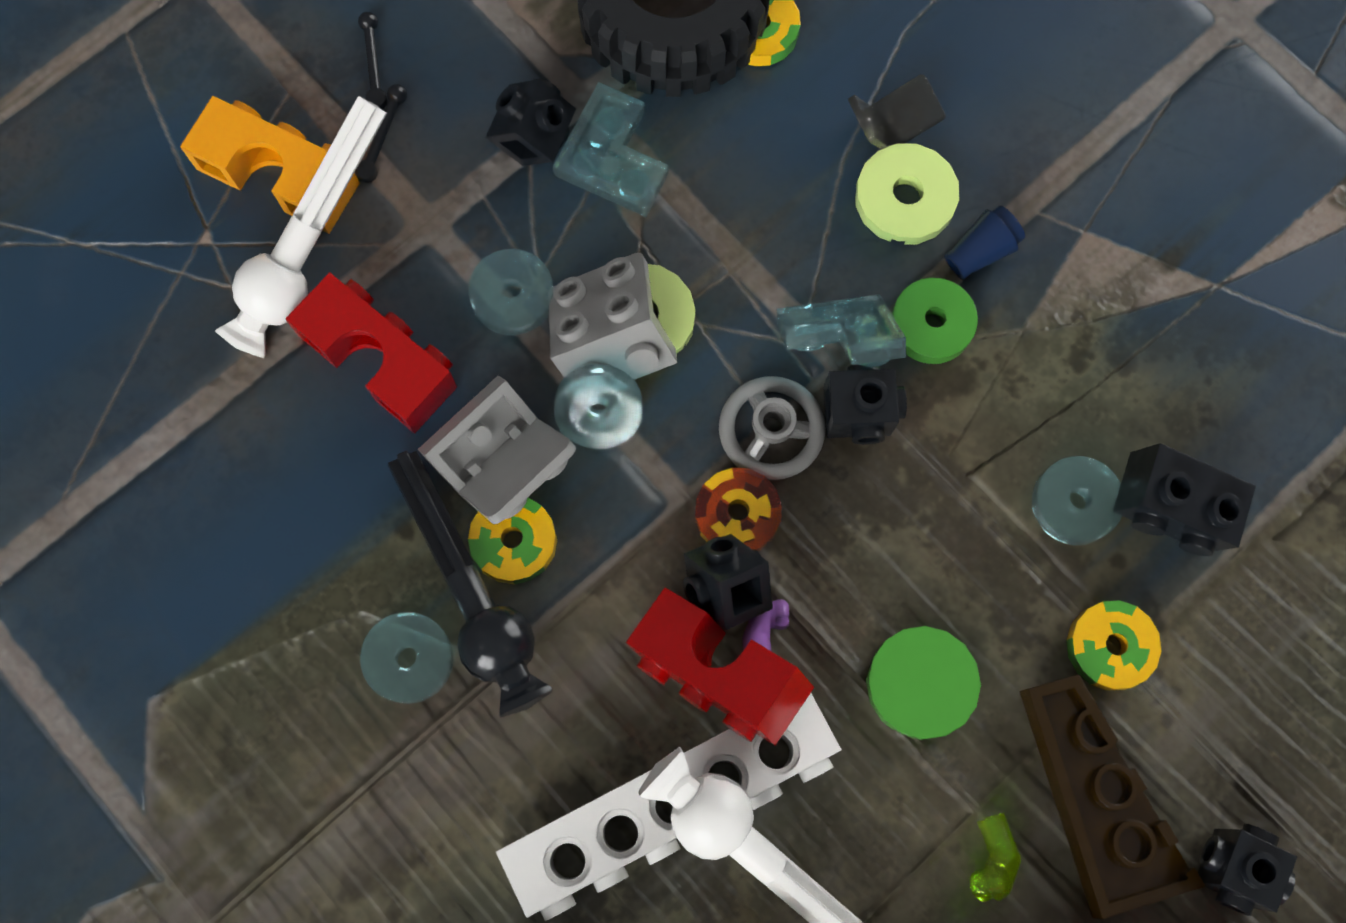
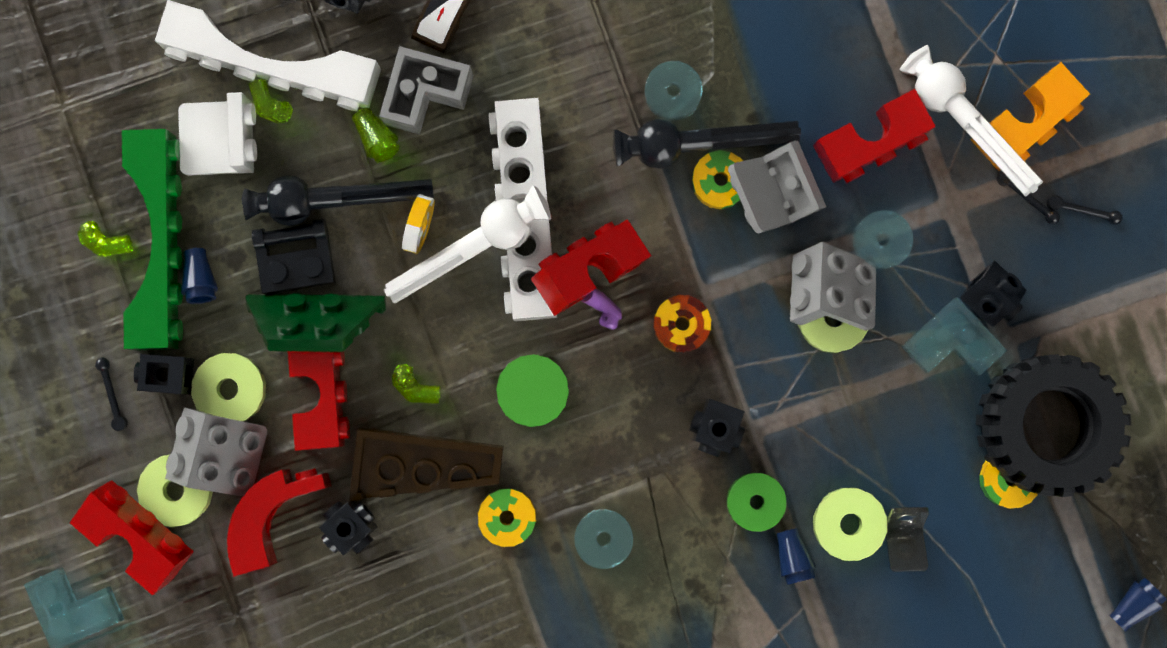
camera: 115 degrees right, 10 degrees up
clear light blue piece [554,364,642,449] -> none
black brick [683,534,773,630] -> none
light grey piece [719,376,826,480] -> none
clear light blue plate [776,294,906,367] -> none
black brick [1113,443,1256,556] -> none

